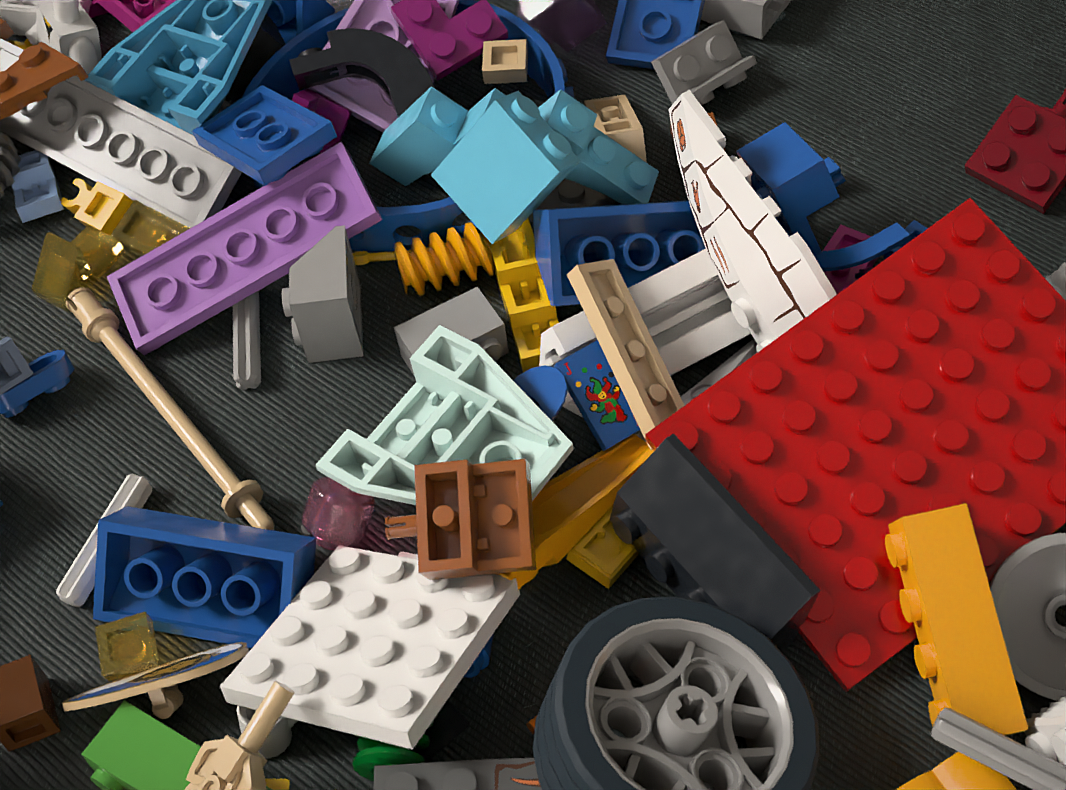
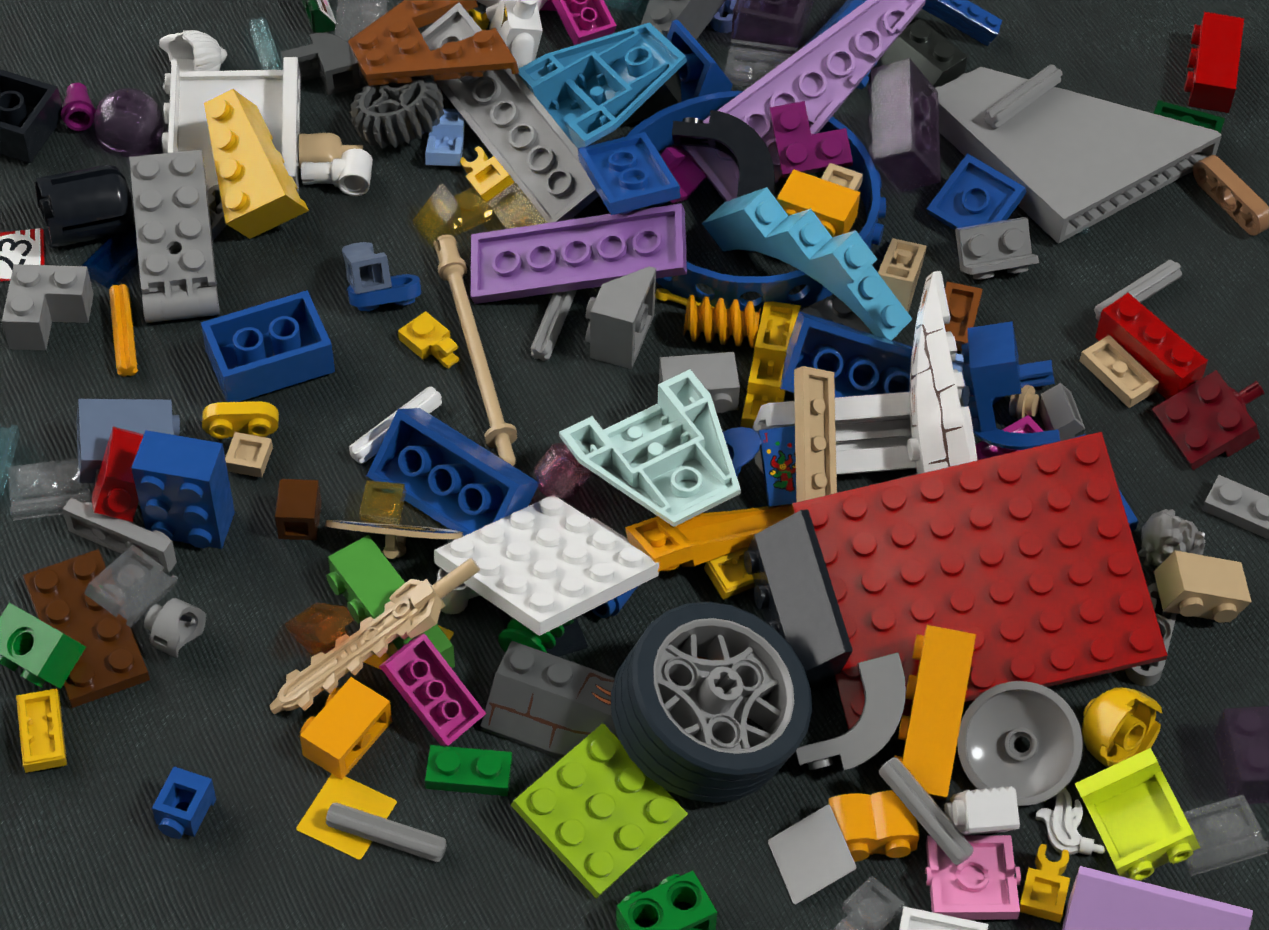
camera: 15 degrees right, 0 degrees up
dark orange plate [385,459,536,580] -> none
medium azure brick [431,91,581,244] -> none
none -> yellow plate [398,311,459,368]
none -> light orange brick [777,169,860,237]
none -> light grey arch [796,653,906,770]
none -> tan plate [1009,385,1040,420]
none -> light grey piece [1038,383,1085,441]
none -> tan plate [1079,335,1159,408]
none -> light grey axle [1094,260,1182,321]
none -> red brick [1095,293,1208,400]

